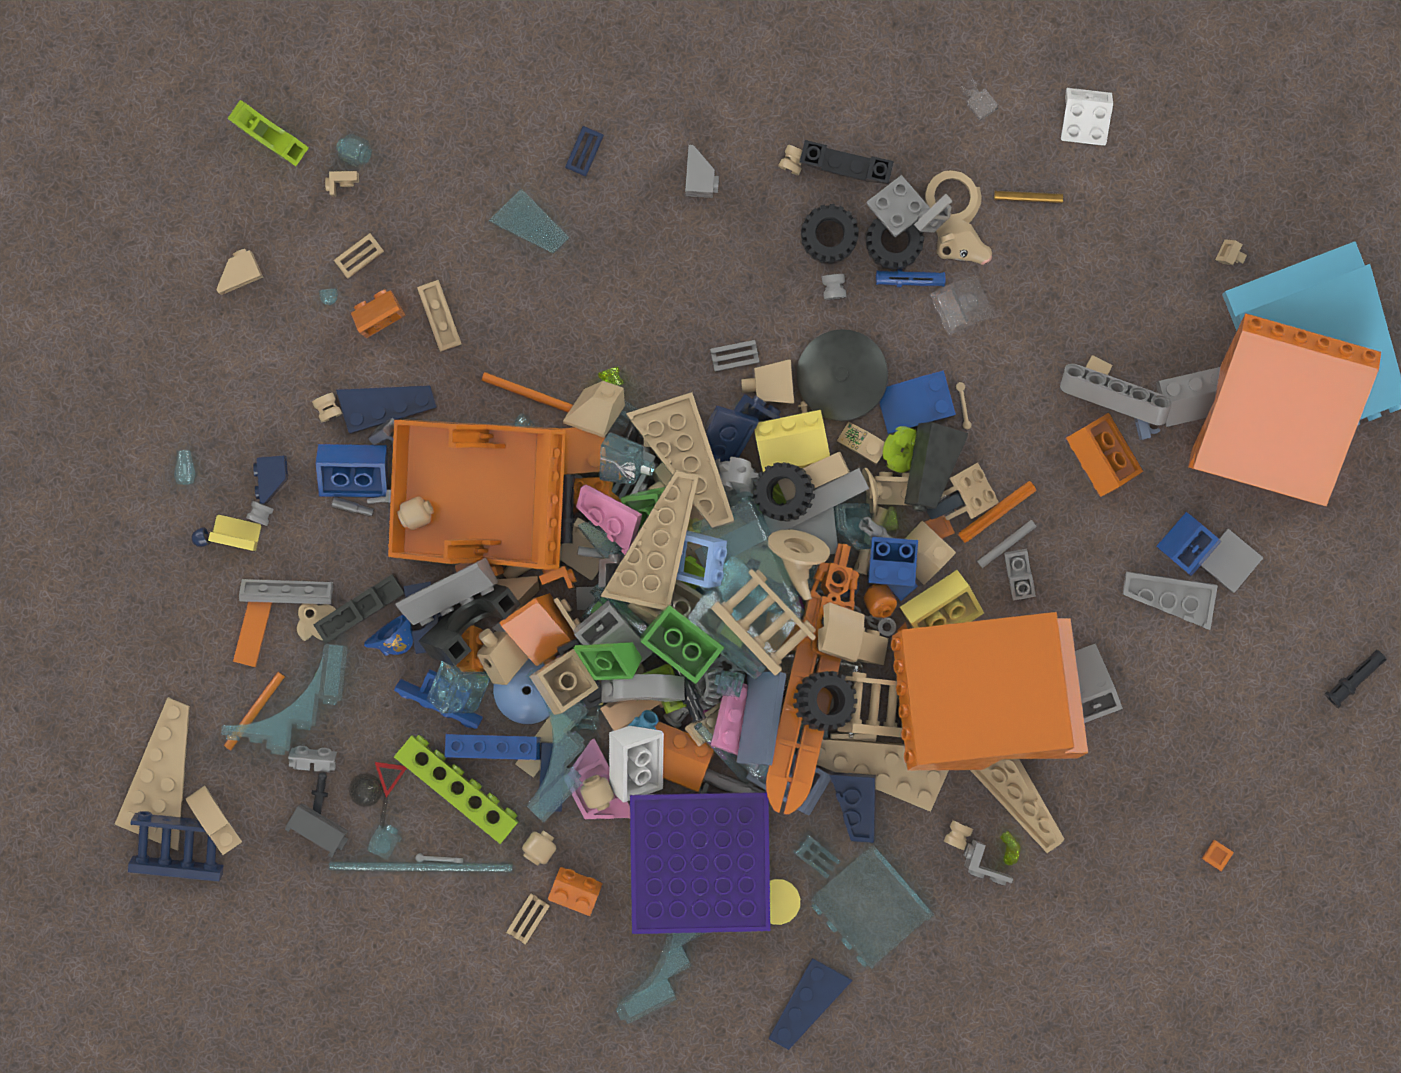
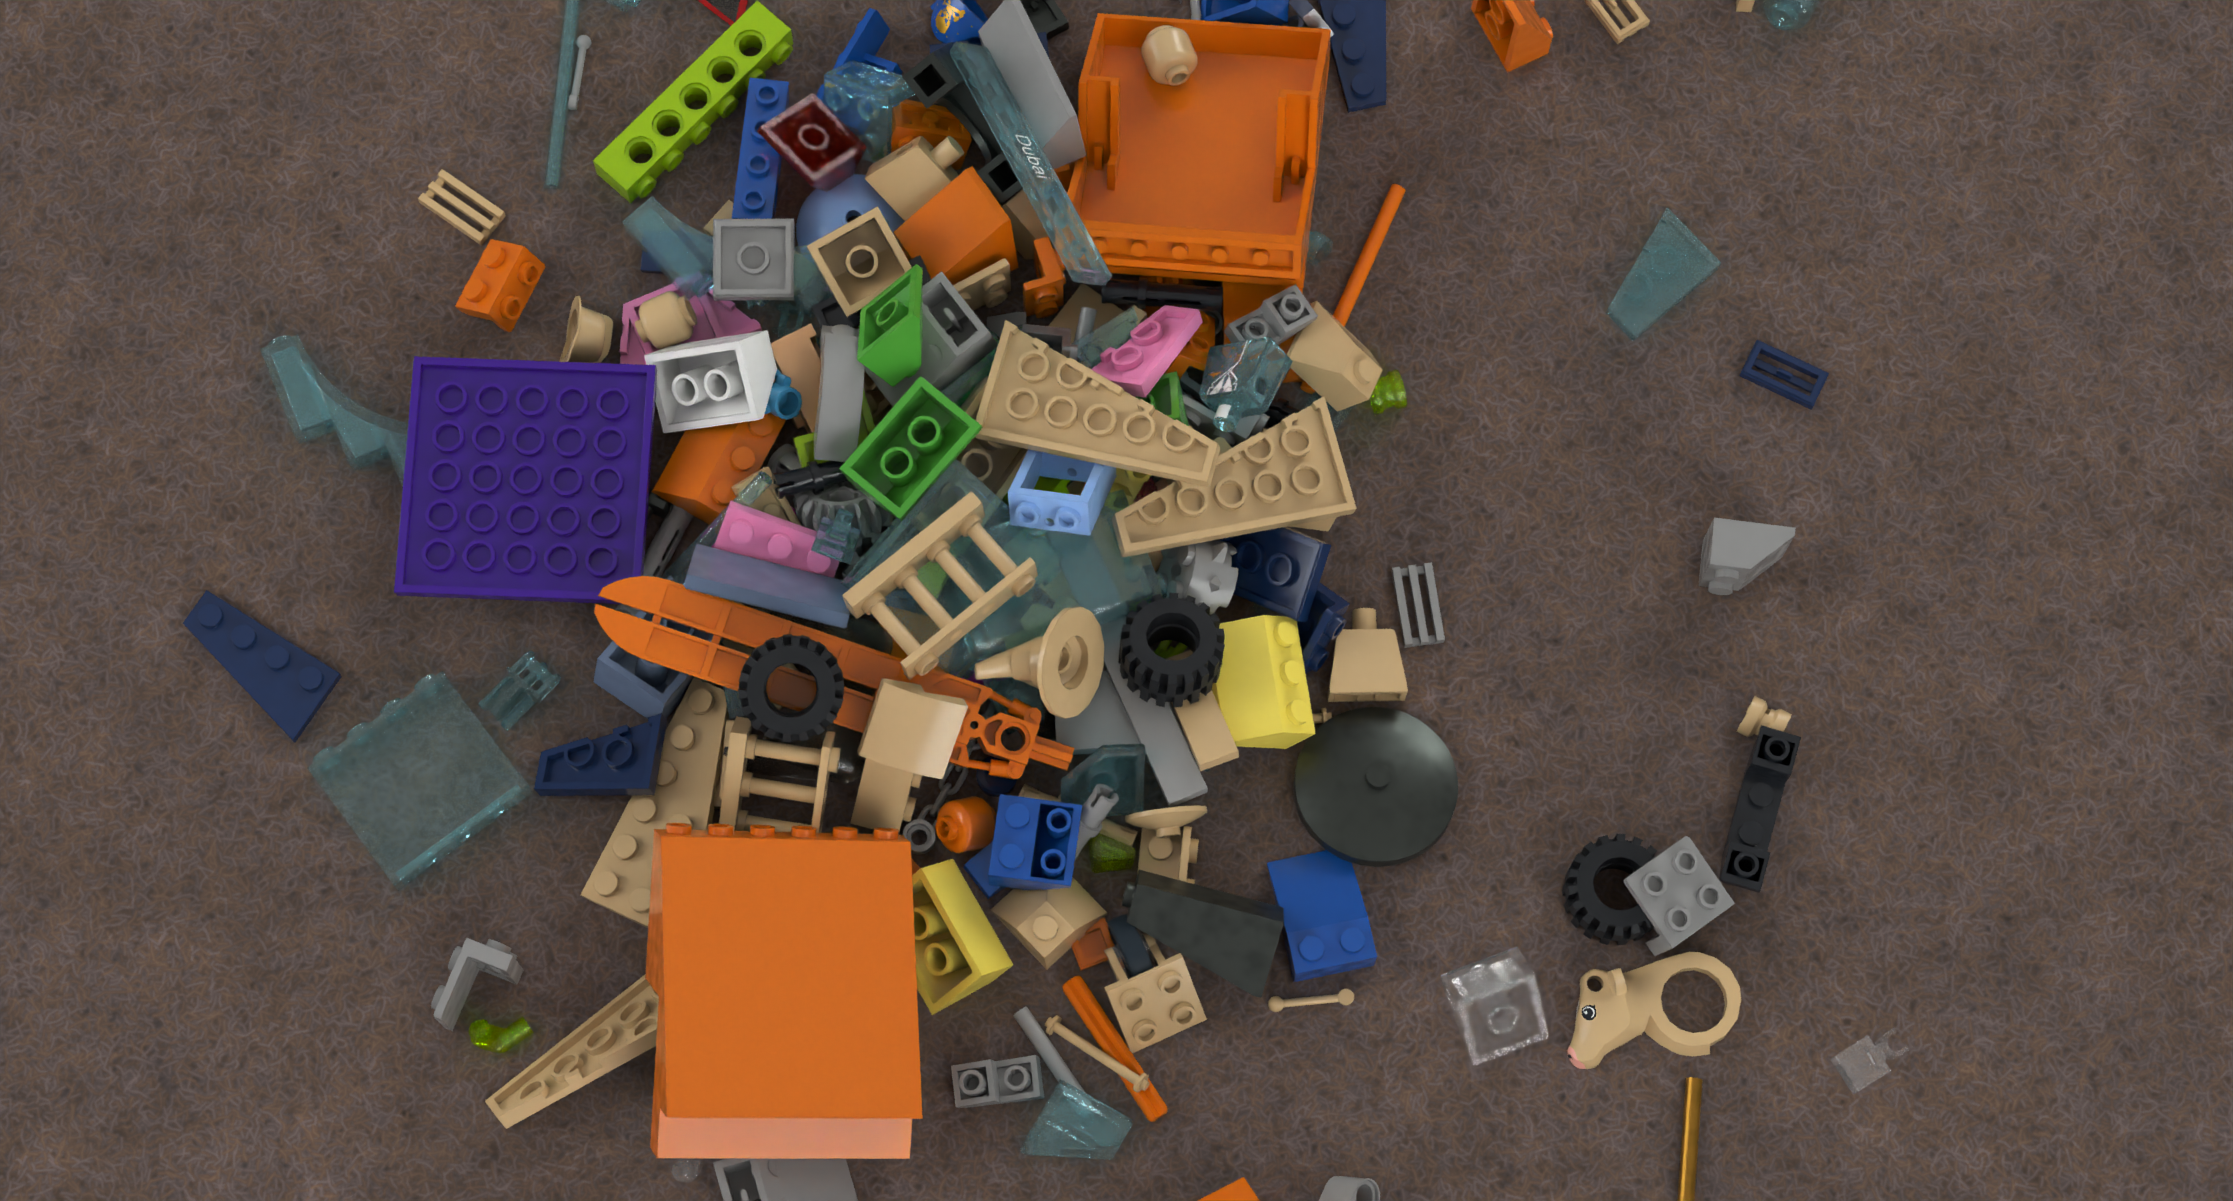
camera: 85 degrees right, 15 degrees down
tan tile [417,280,462,352] -> none
tan head [522,831,556,866] -> none
light yellow tile [770,879,800,925] -> none
black tyre [801,204,859,264] -> none
light grey wheel [822,274,847,300] -> none
tan slope [837,422,885,465] -> none
blue pin [876,269,945,287] -> none
lime plate [883,426,917,473] -> none
light grey wing [914,194,952,233] -> none
tan wheel [944,820,973,850] -> none
none -> tan piece [559,296,613,363]
none -> light grey tile [713,219,795,301]
none -> clear red slope [757,93,867,192]
none -> clear light blue tile [949,41,1112,286]
none -> clear light blue wing [1020,1079,1133,1160]
none -> tan axle [1045,1015,1150,1093]
none -> light grey slope [1224,284,1318,363]

